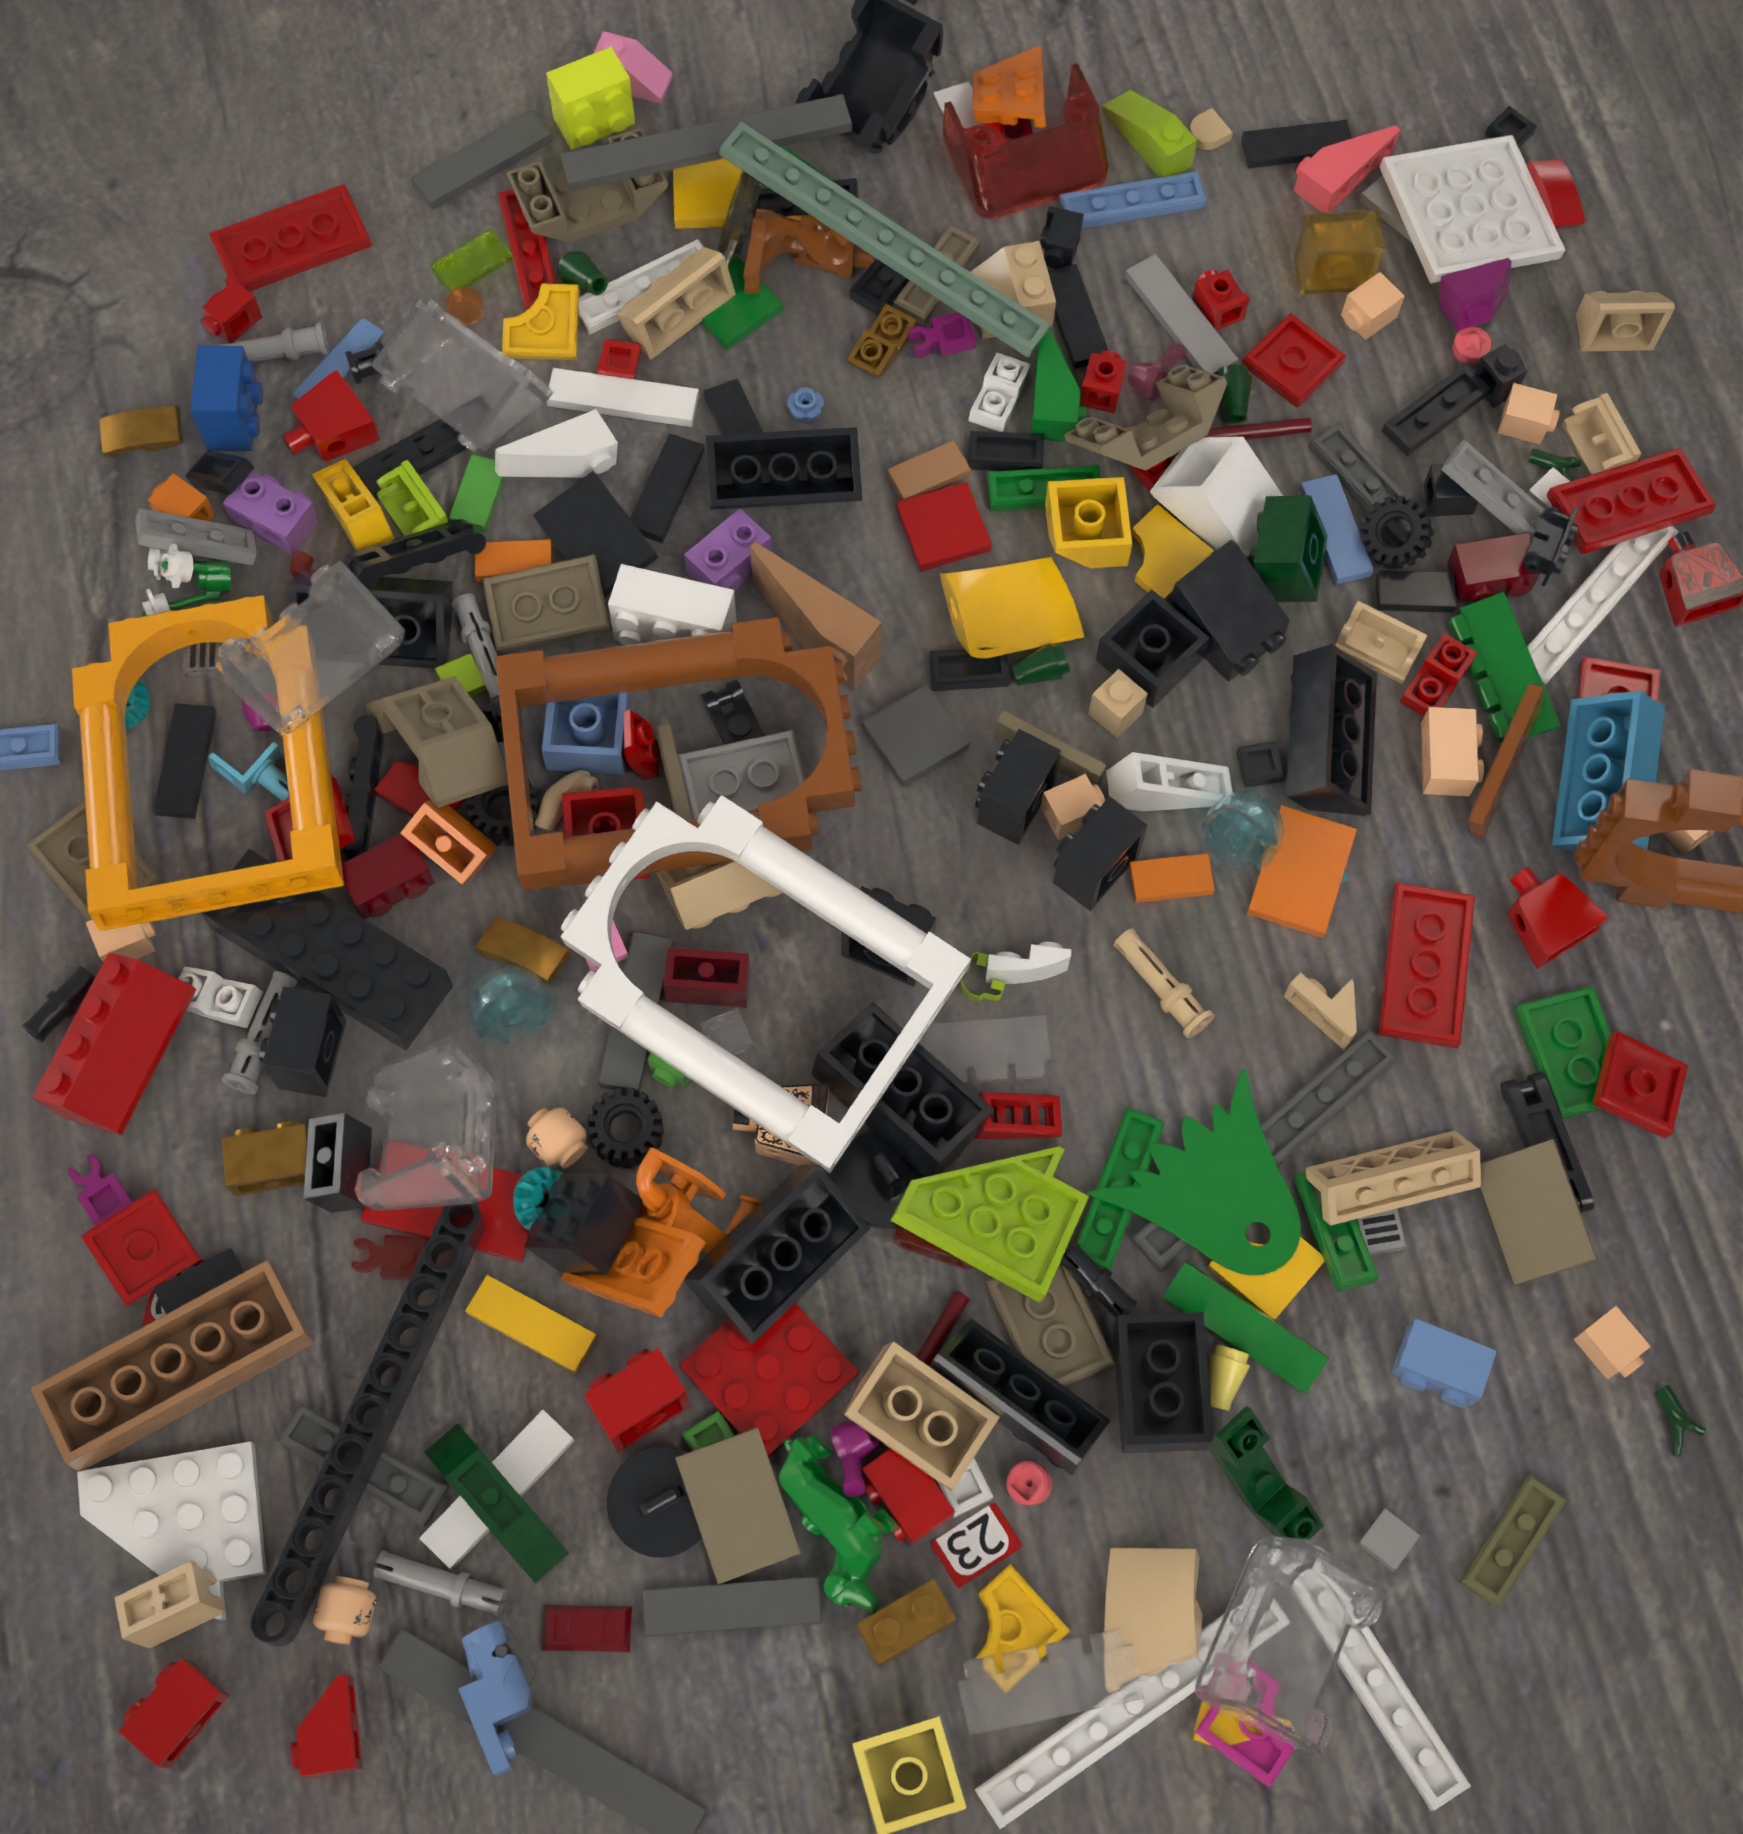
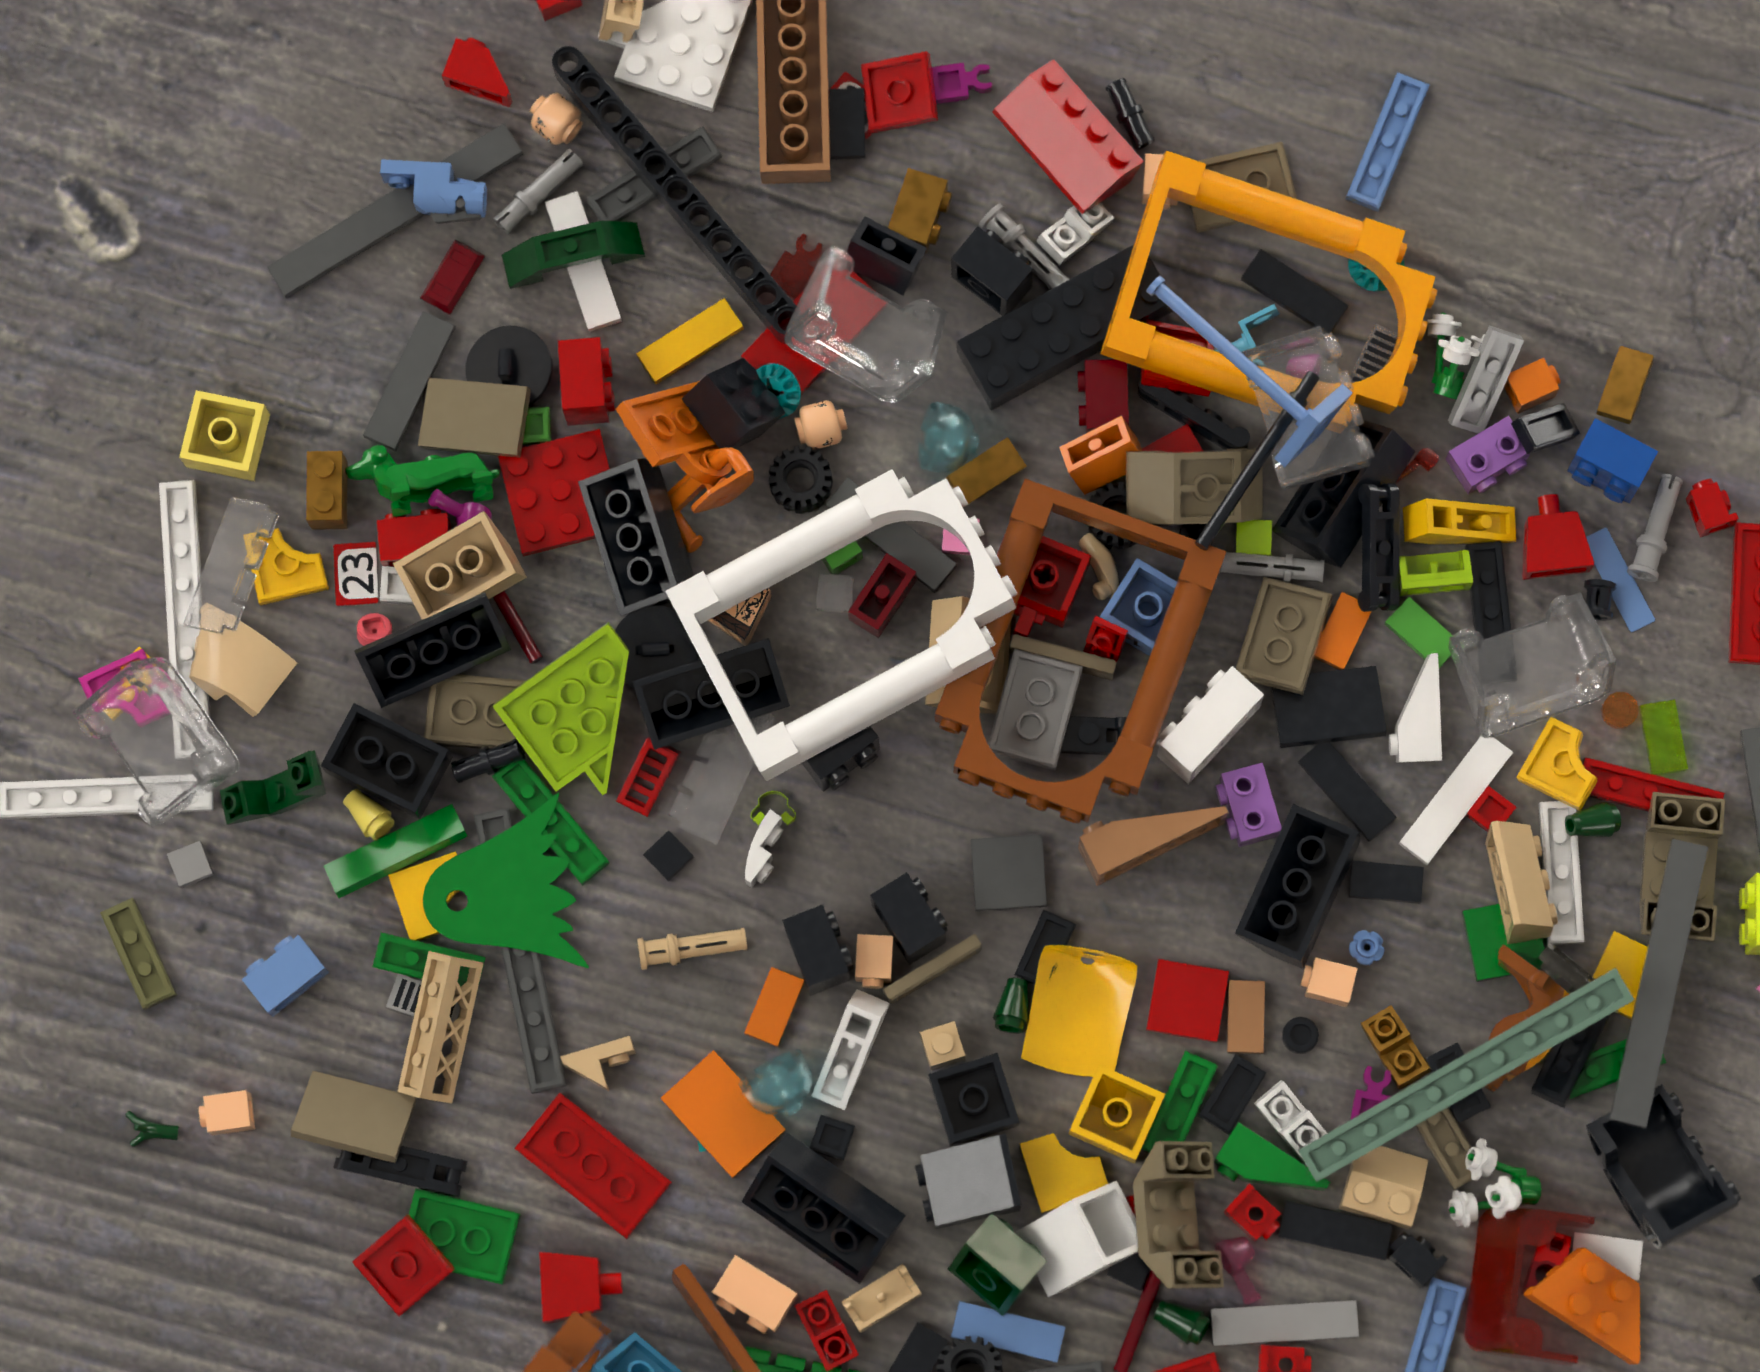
camera: 125 degrees right, 10 degrees up
none -> black tile [643,830,694,882]
none -> medium blue tile [1146,276,1353,468]
none -> black bar [1195,371,1320,551]
none -> black tile [1282,1017,1319,1054]
none -> light nougat brick [1300,957,1358,1007]
none -> white plant [1449,1138,1541,1228]

